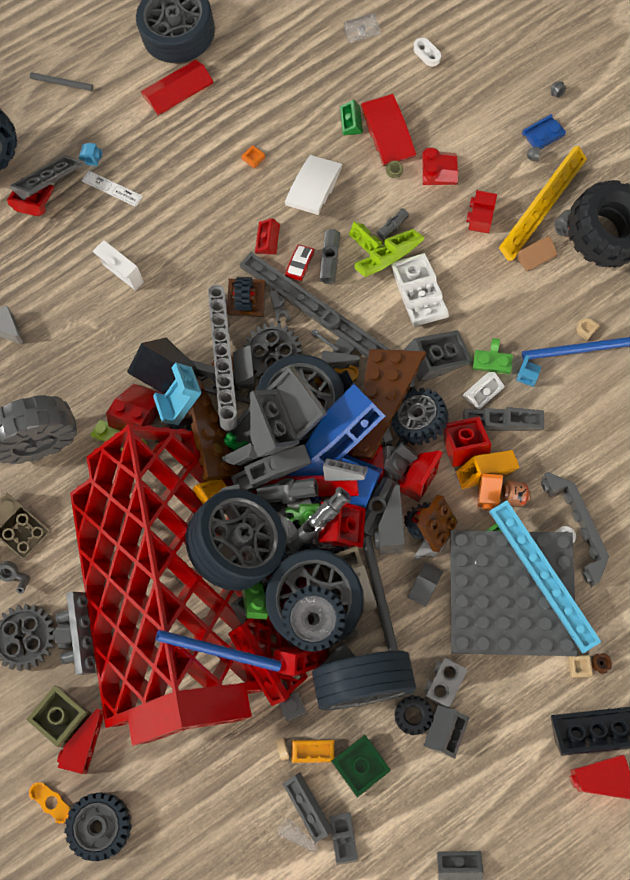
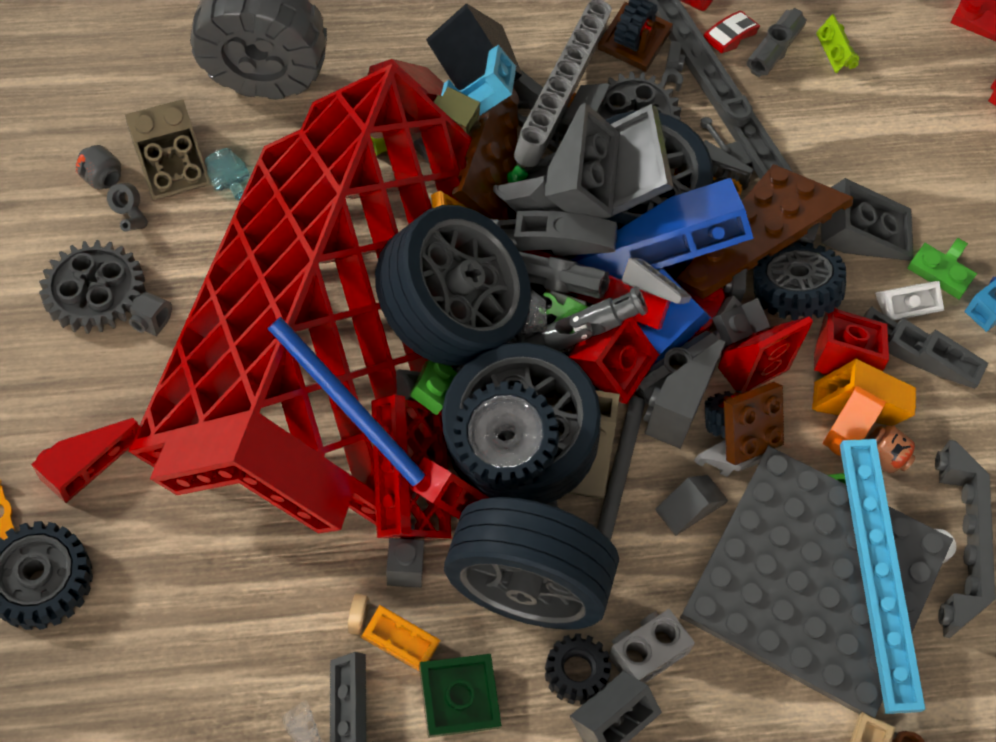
camera: 15 degrees right, 10 degrees down
olive brick [26,685,92,748] -> none
dark grey plate [56,591,96,675] -> none
lime slope [355,229,424,277] -> none
dark grey pin [377,208,409,240] -> none
white slope [391,253,449,327] -> none
none -> clear light blue piece [205,148,250,200]
none -> olive brick [434,87,480,135]

